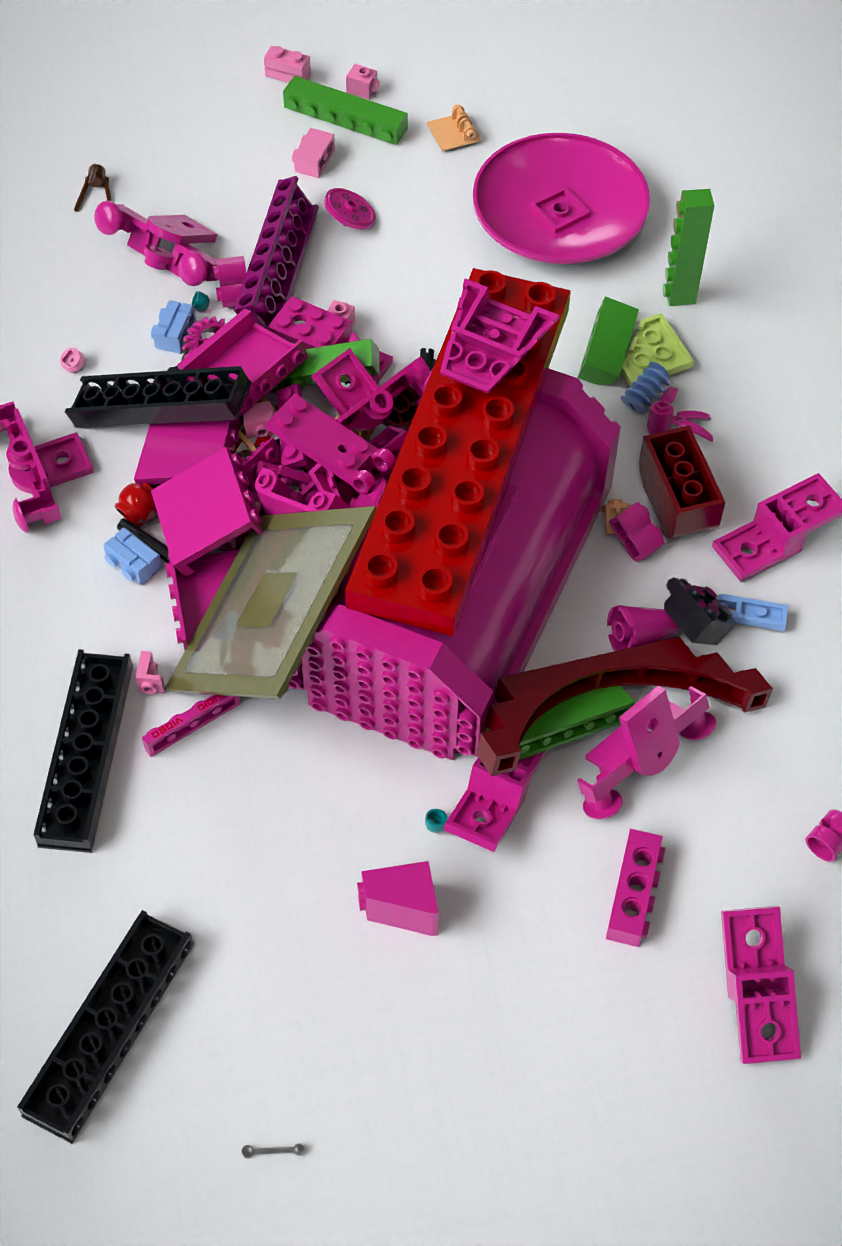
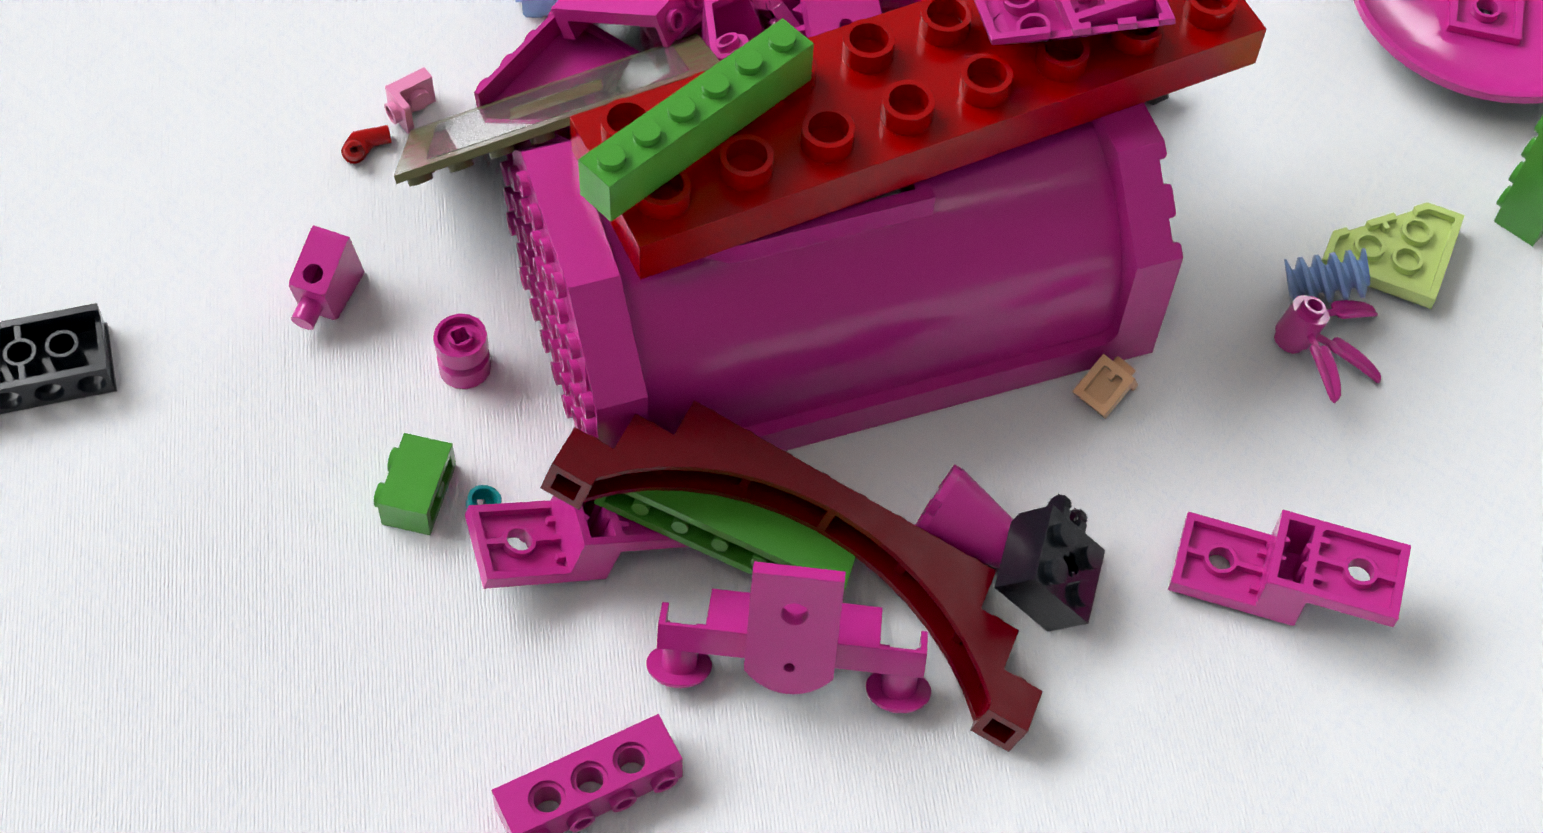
camera: 45 degrees right, 0 degrees up
black tile [33,649,133,853] -> none
dark pink plate [142,695,240,757] -> none
dark pink slope [357,861,439,936] -> none
bright green brick [577,296,639,385] -> none
dark pink brick [609,502,665,562] -> none
dark red brick [639,425,726,539] -> none
light blue plate [716,594,789,632] -> none
none -> dark pink torso [289,225,365,330]
none -> red arm [341,125,392,164]
none -> bright green brick [374,433,456,535]
none -> dark pink wheel [433,314,491,389]
none -> bright green brick [578,18,814,222]

